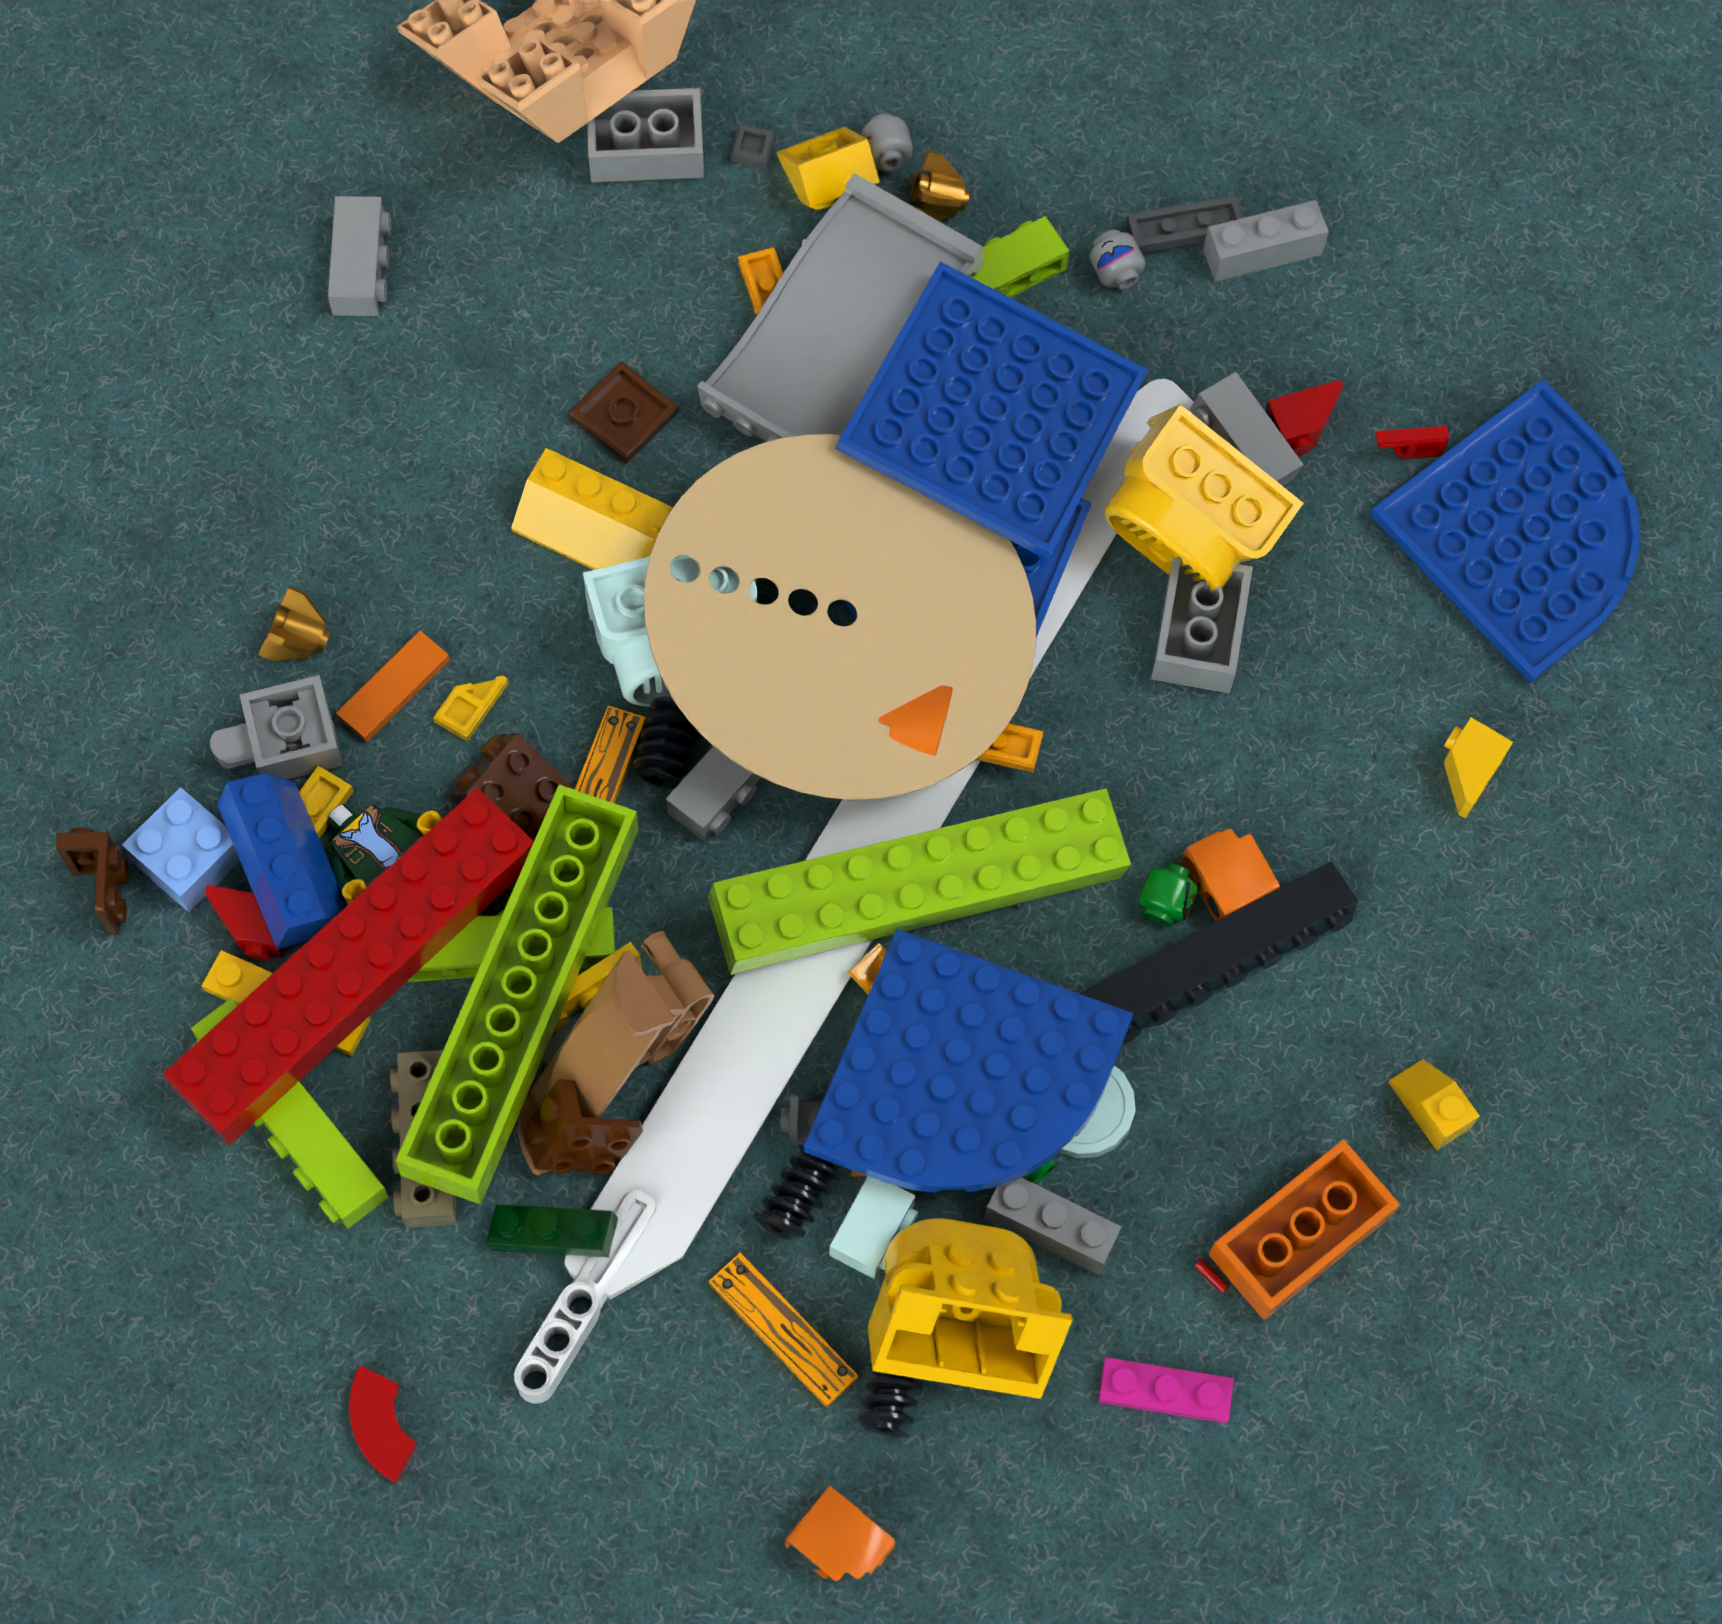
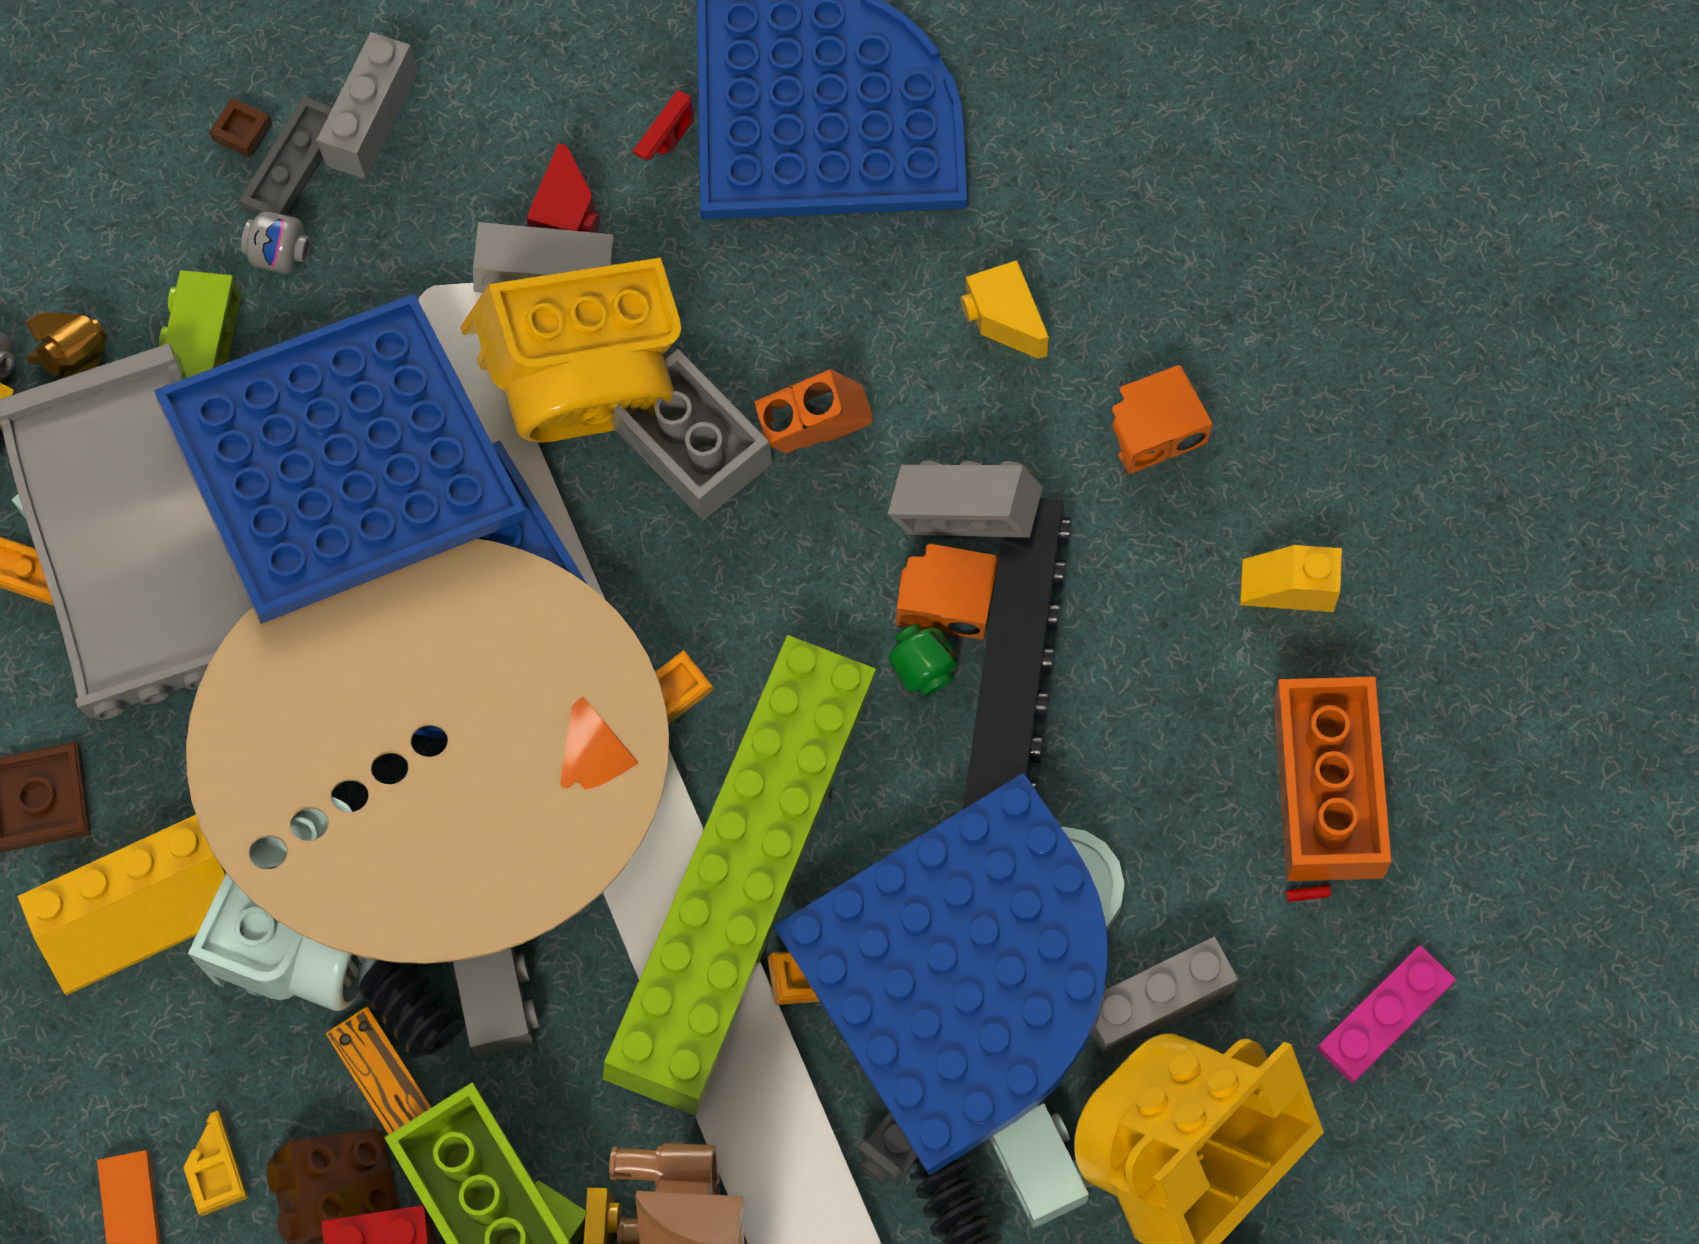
camera: 45 degrees left, 0 degrees up
none -> reddish brown plate [209,98,272,158]
none -> orange piece [754,369,873,453]
none -> light grey brick [888,461,1043,538]
none -> orange piece [1111,365,1213,475]

